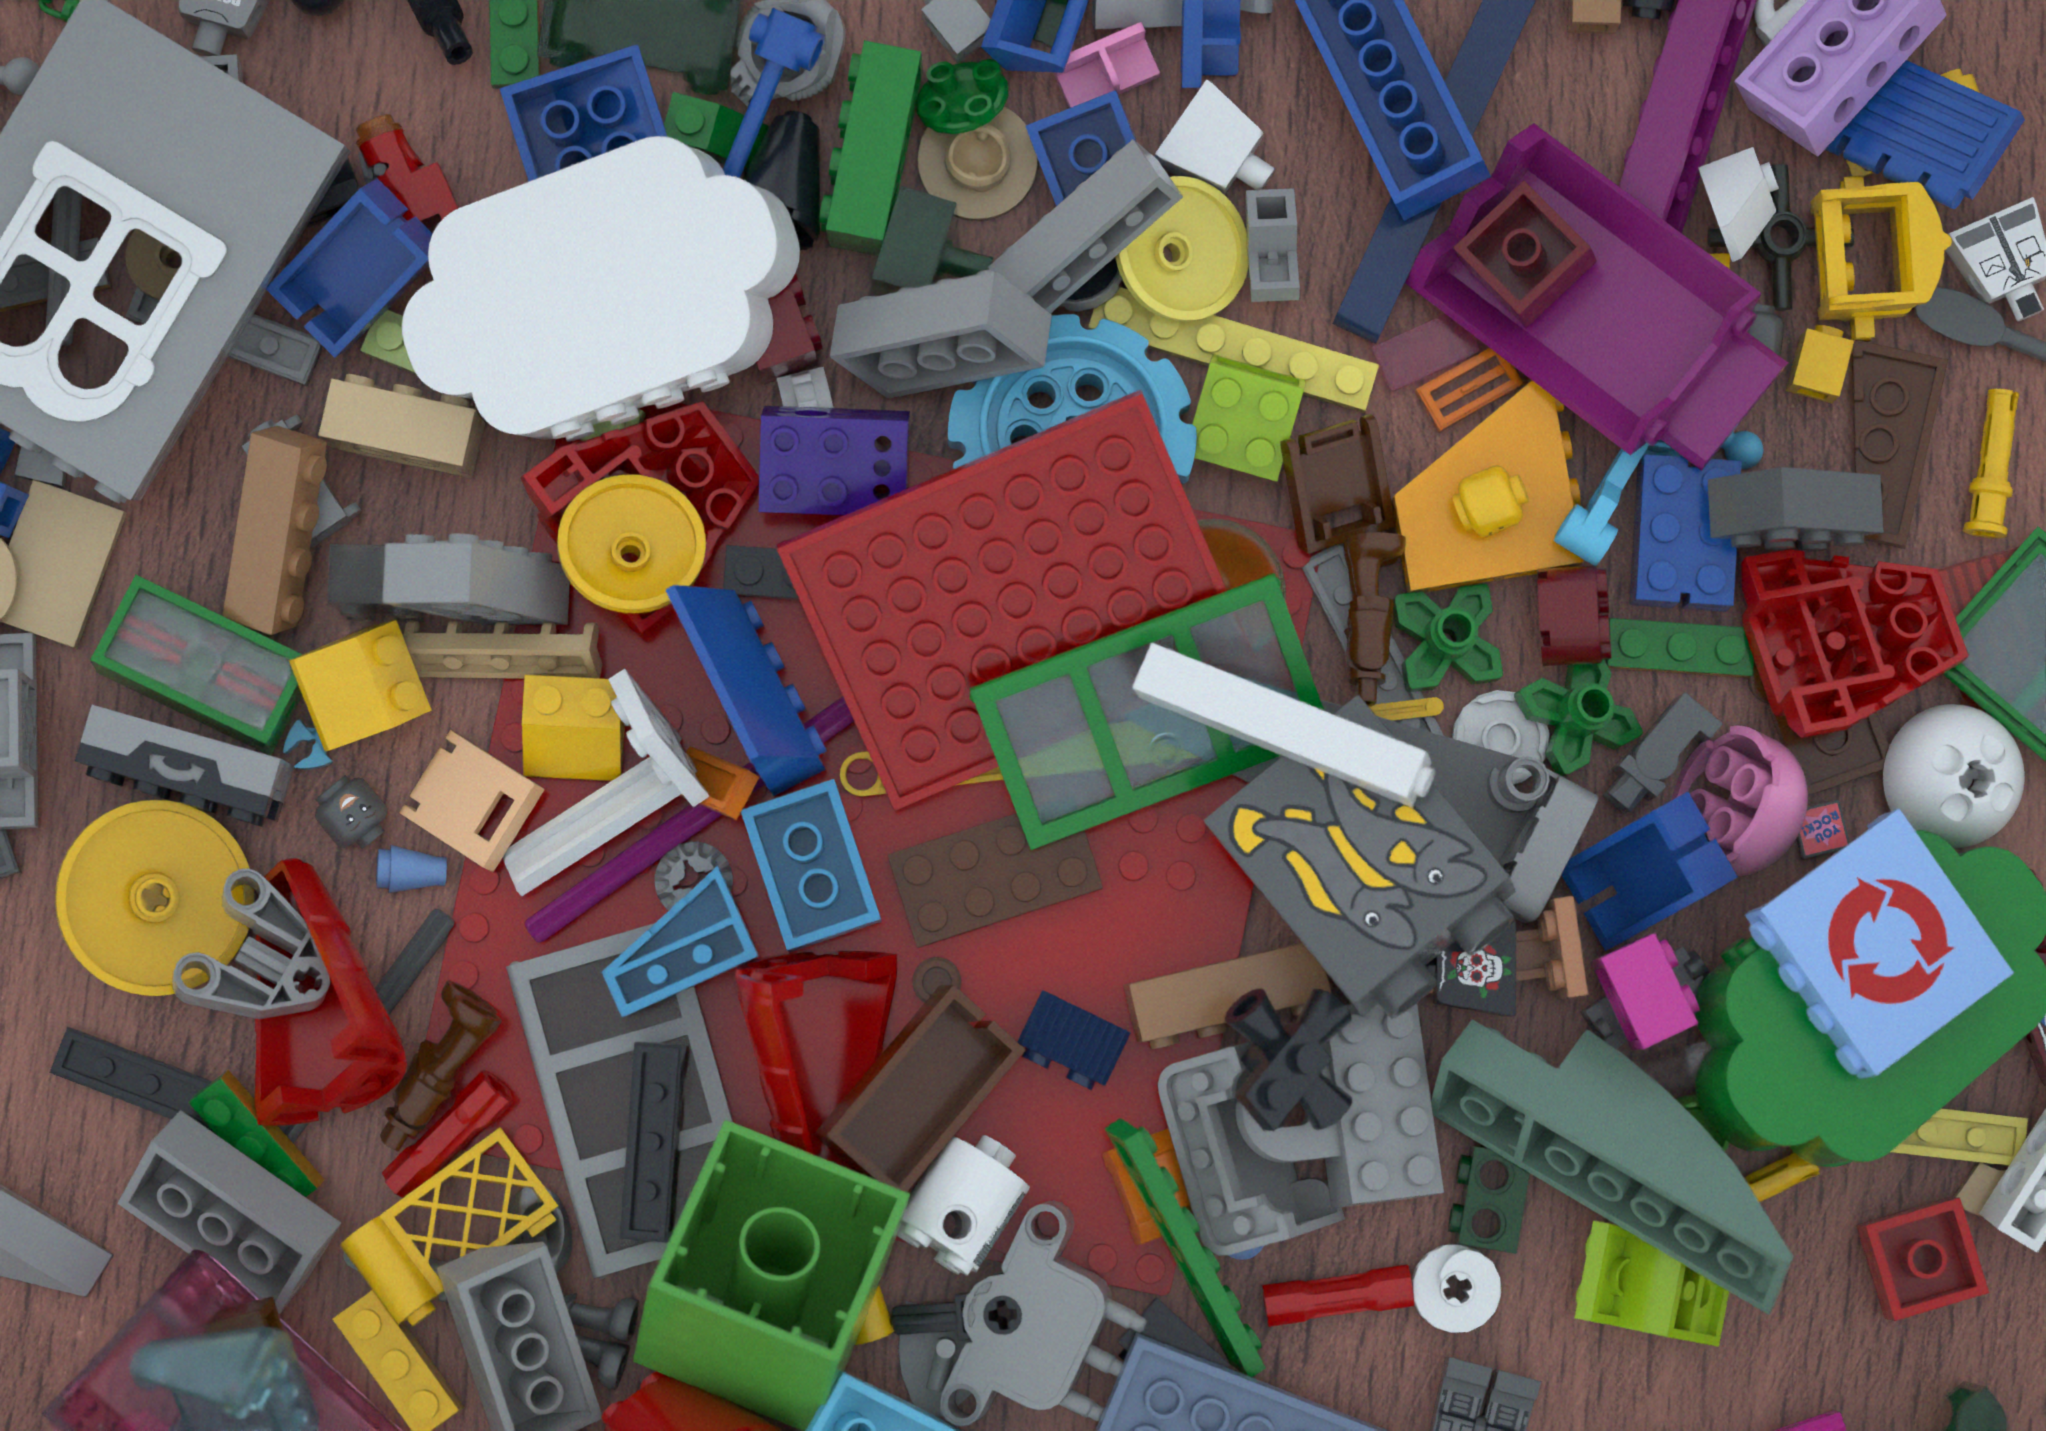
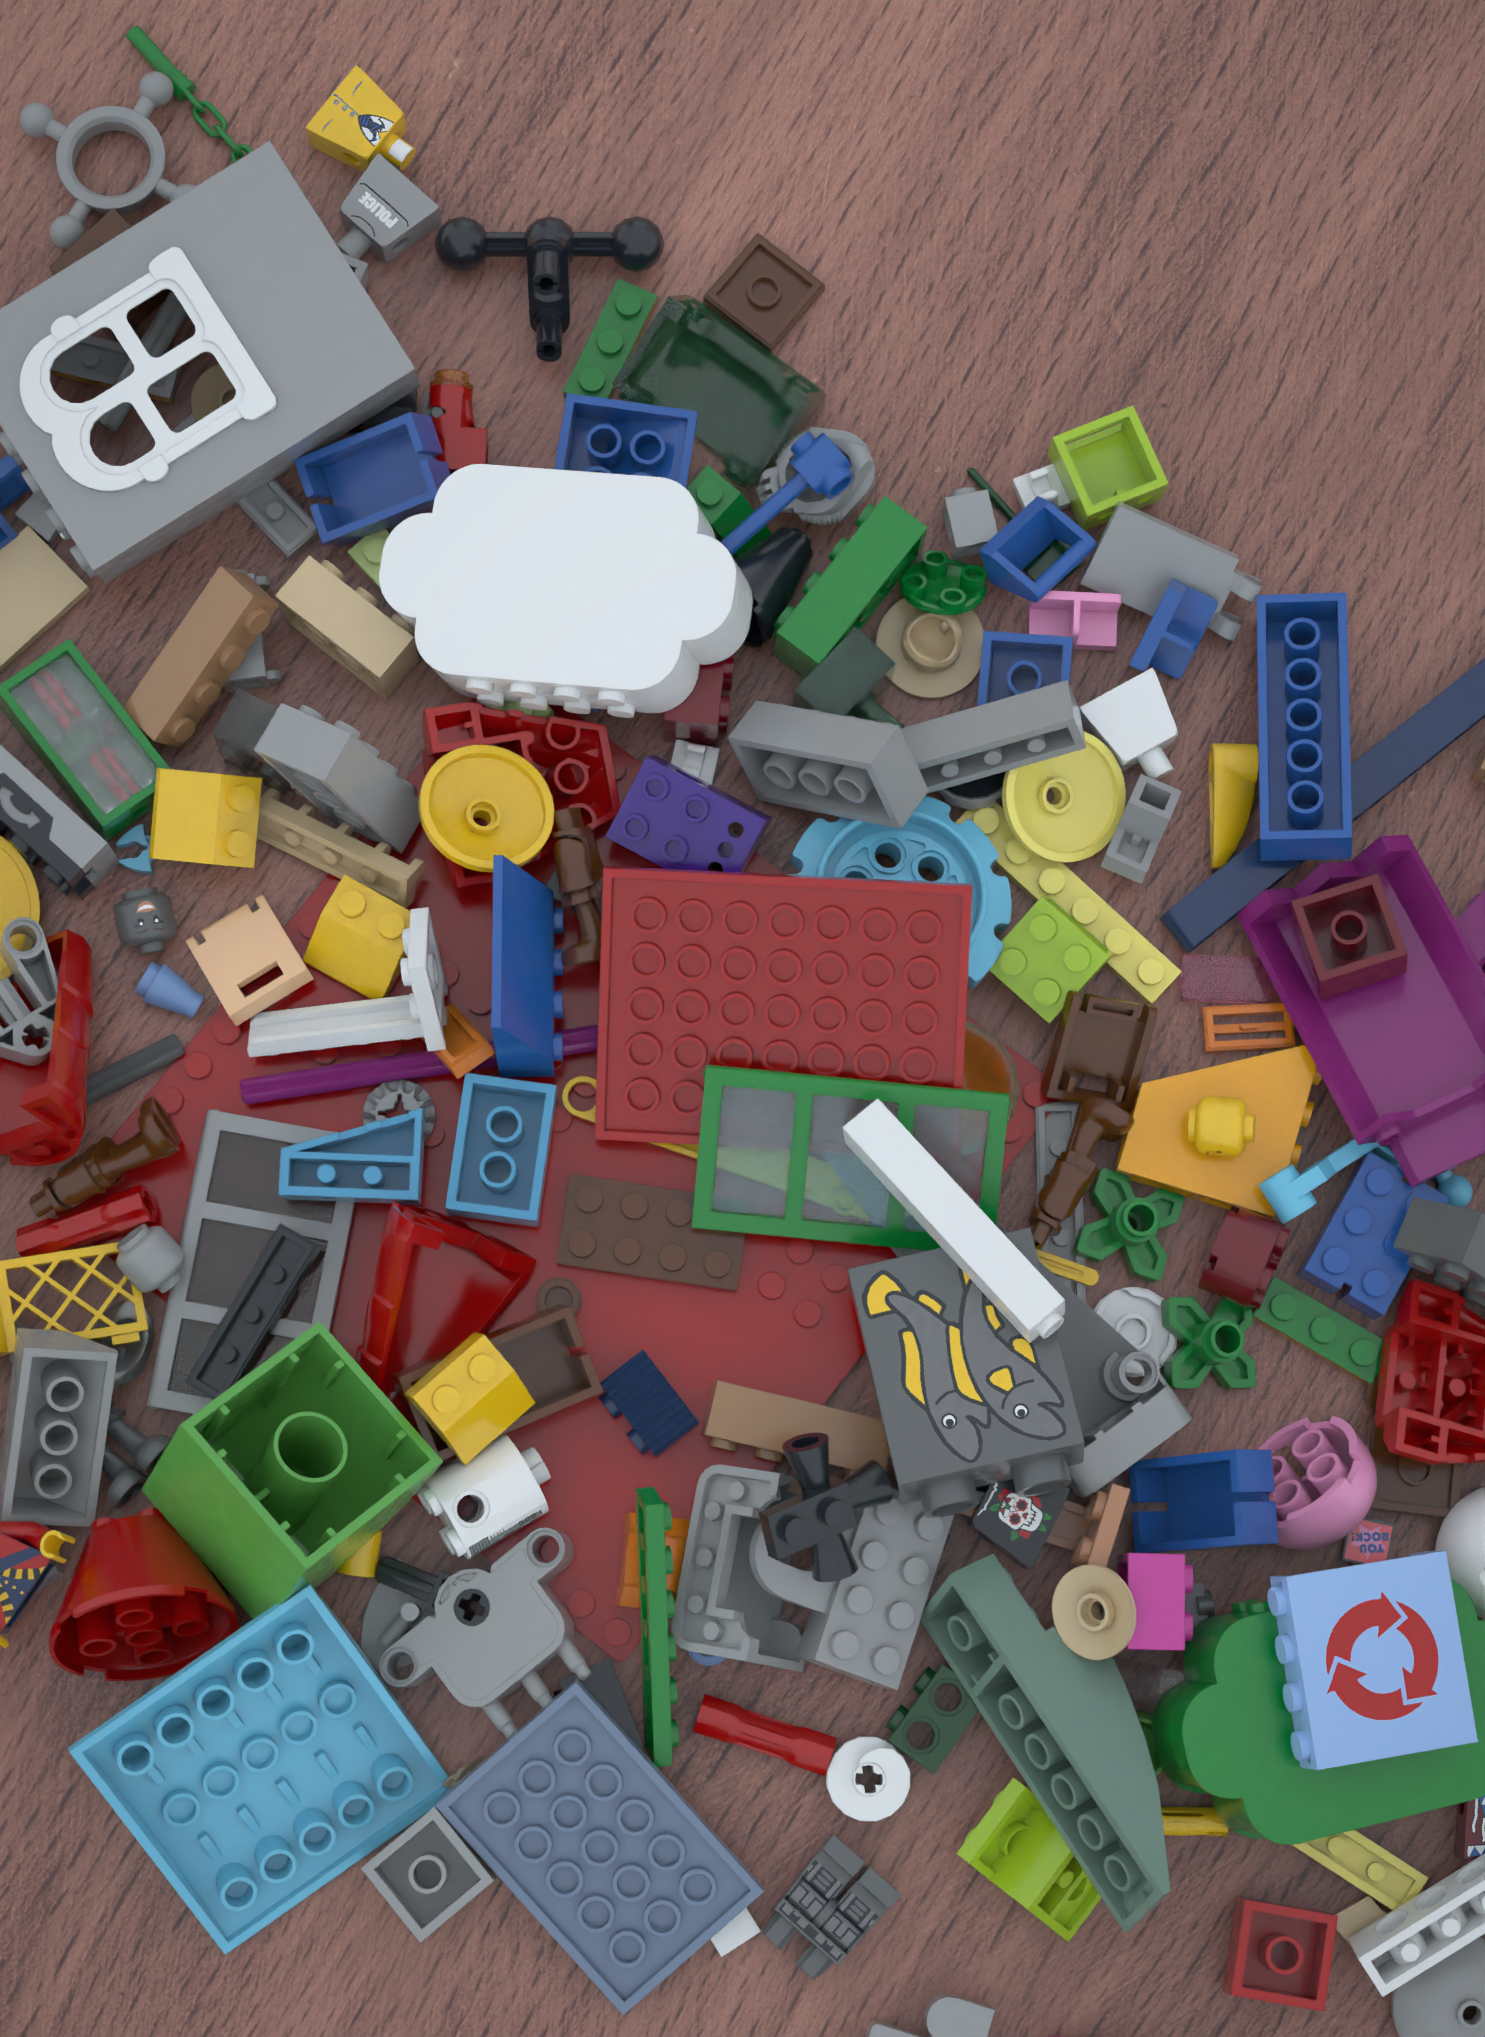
camera: 20 degrees right, 5 degrees down
dark grey hips [1602,692,1723,814] -> none
none -> light grey head [116,1224,185,1293]
none -> yellow slope [404,1332,535,1465]
none -> reddish brown piece [552,807,604,967]
none -> tan dish [1052,1564,1136,1660]
none -> yellow piece [1208,743,1259,869]

